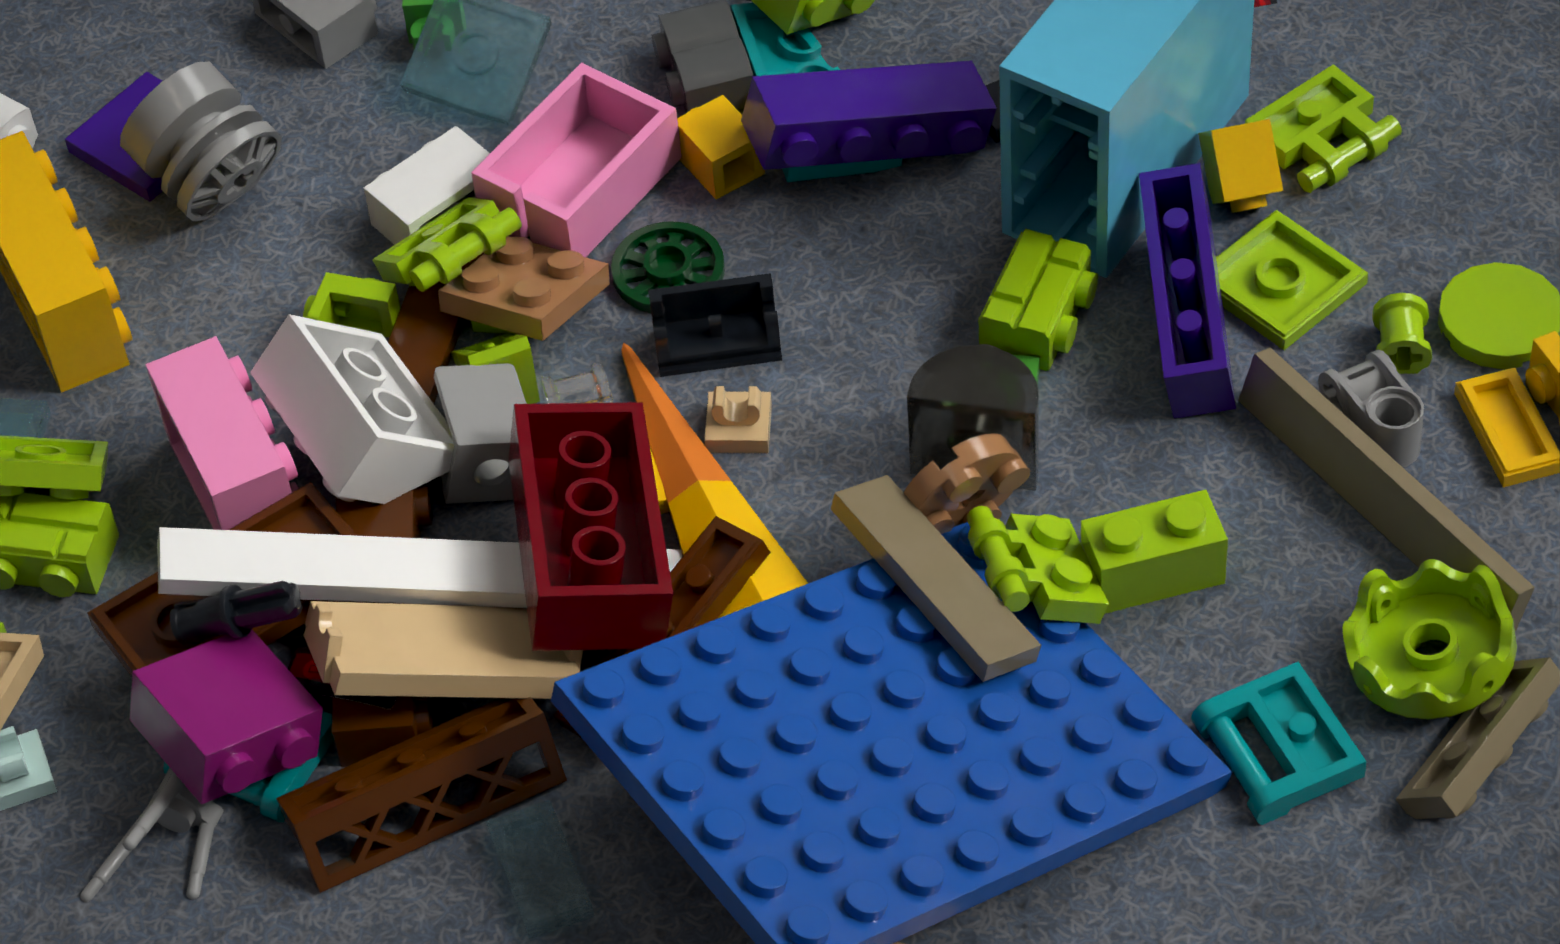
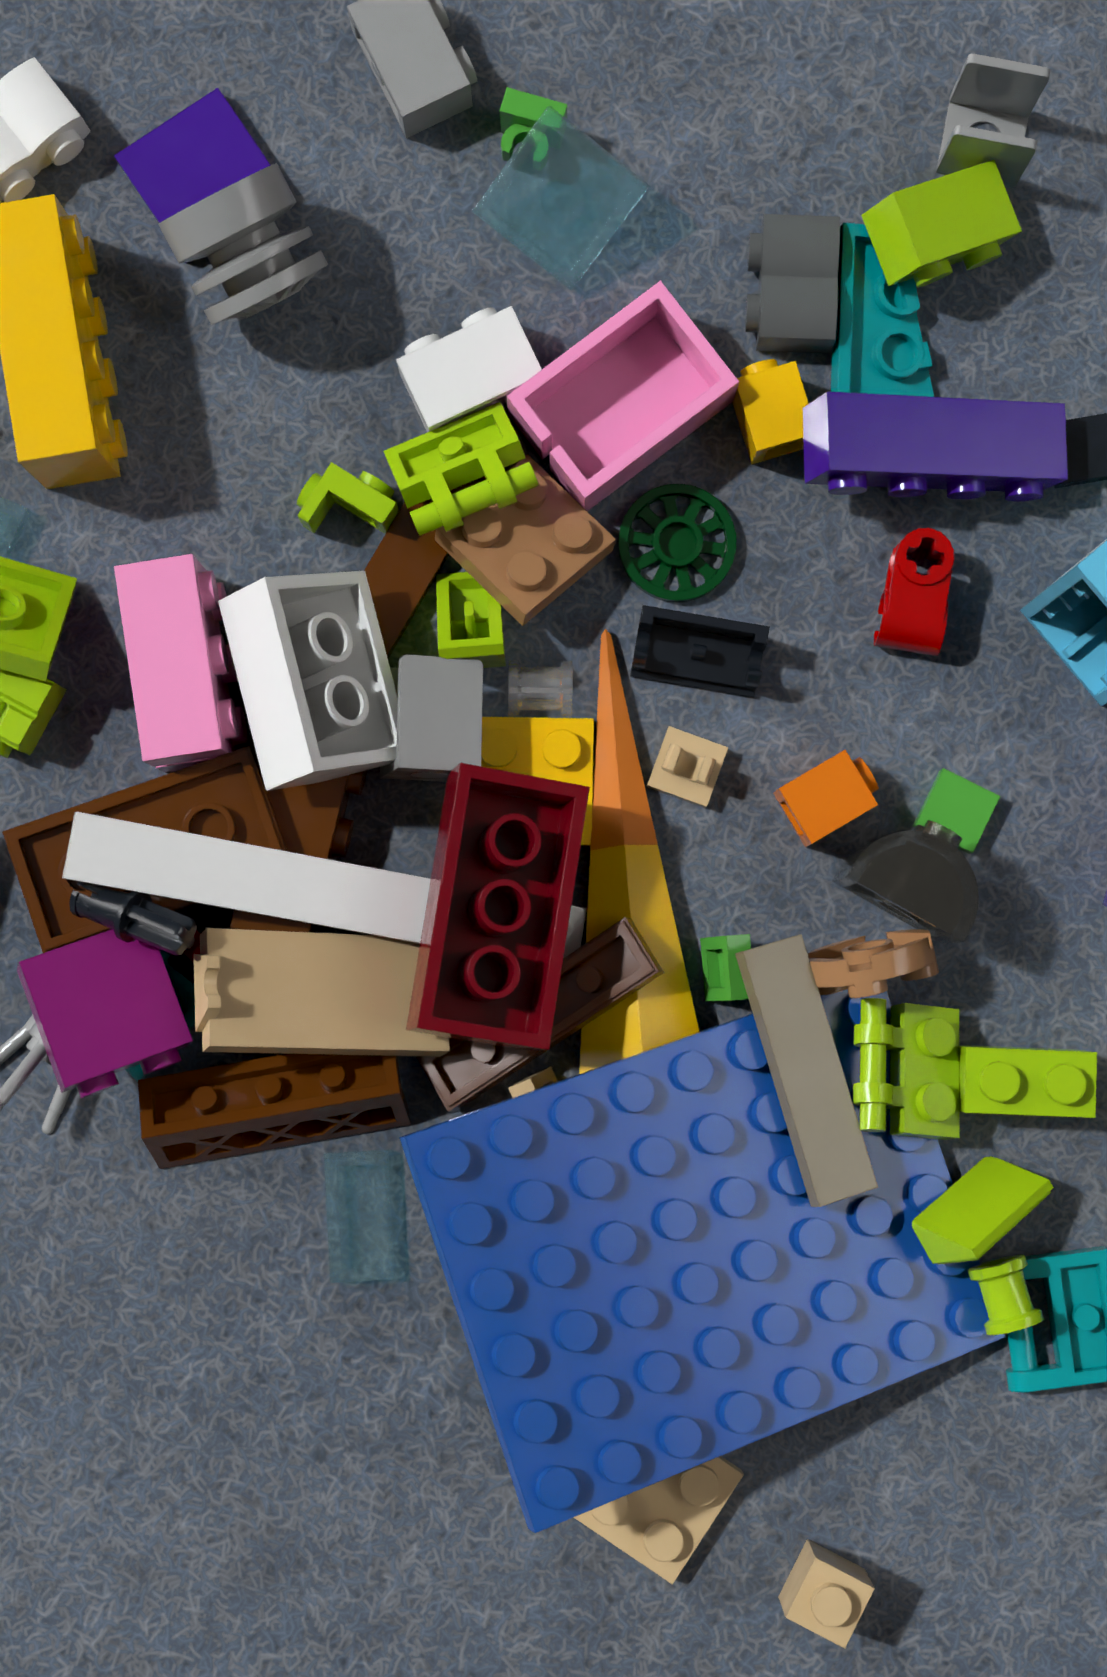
camera: 15 degrees right, 35 degrees up
lime brick [978,229,1098,371] -> none
none -> bright green tile [700,934,751,1001]
none -> orange brick [773,749,879,847]
none -> red piece [873,528,954,656]
none -> lime slope [912,1156,1054,1265]
none -> lime bush [968,1254,1044,1335]

